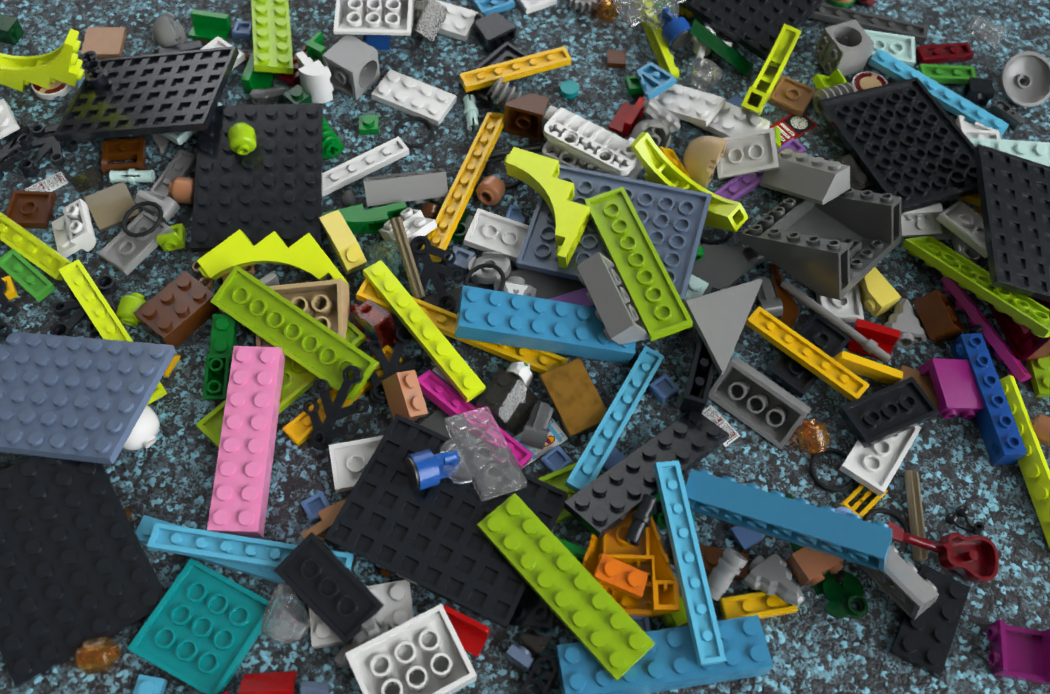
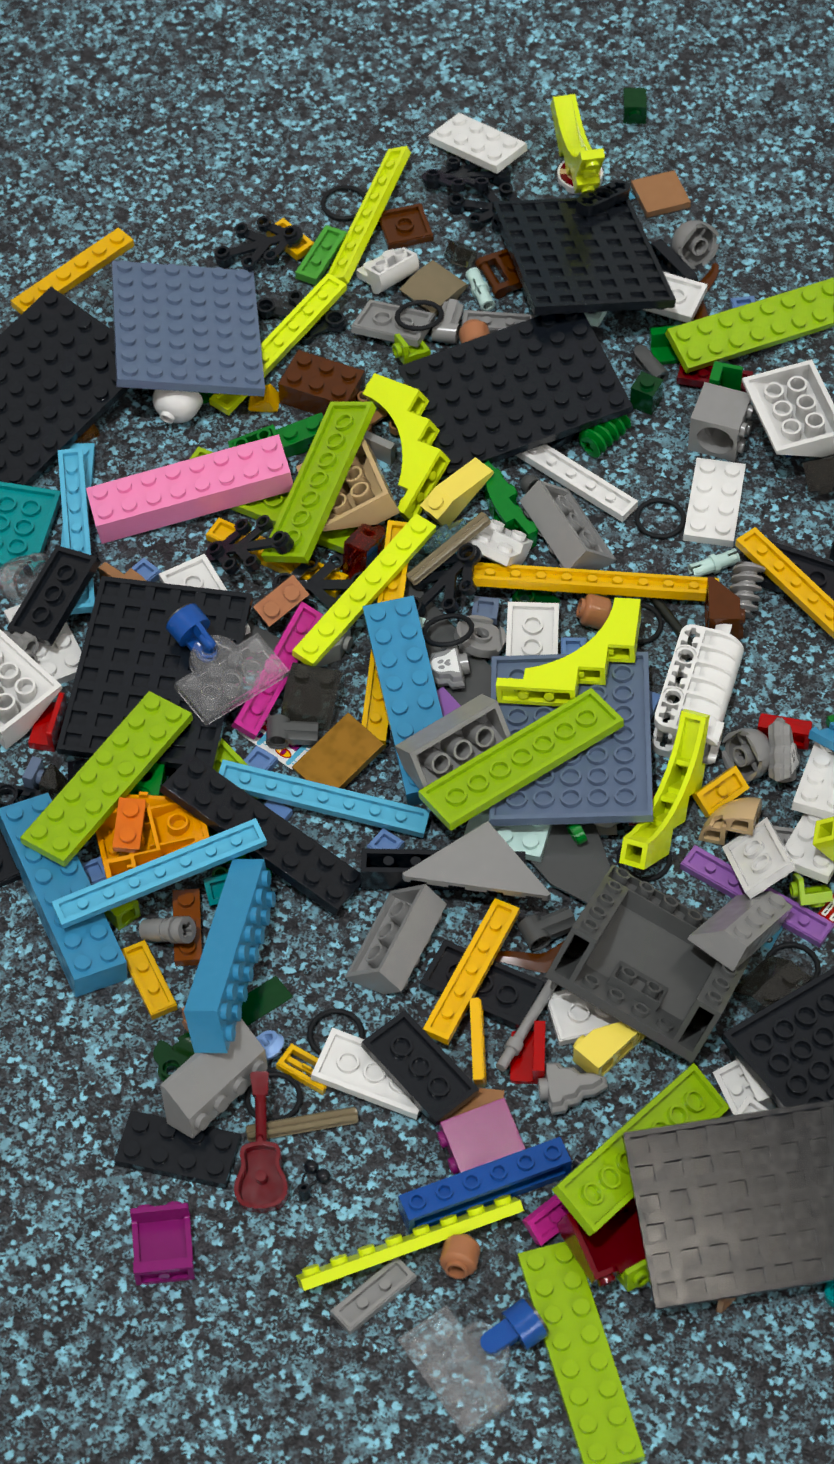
camera: 80 degrees right, 5 degrees down
white sticker [24,171,69,192] -> none
lime head [116,292,147,327] -> none
green panel [189,9,232,41] -> none
lime head [228,122,256,155] -> none
white brick [296,51,334,103] -> none
green plate [359,114,379,135] -> none
reddish brown plate [420,203,440,220] -> none
white rock [505,361,533,391] -> none
teal tile [560,80,579,99] -> none
black pin [624,494,658,546] -> none
white sticker [702,405,740,447] -> none
light grey rock [744,554,804,606] -> none
clear orange head [796,418,830,454] -> none
reddish brown slope [913,289,967,343] -> none

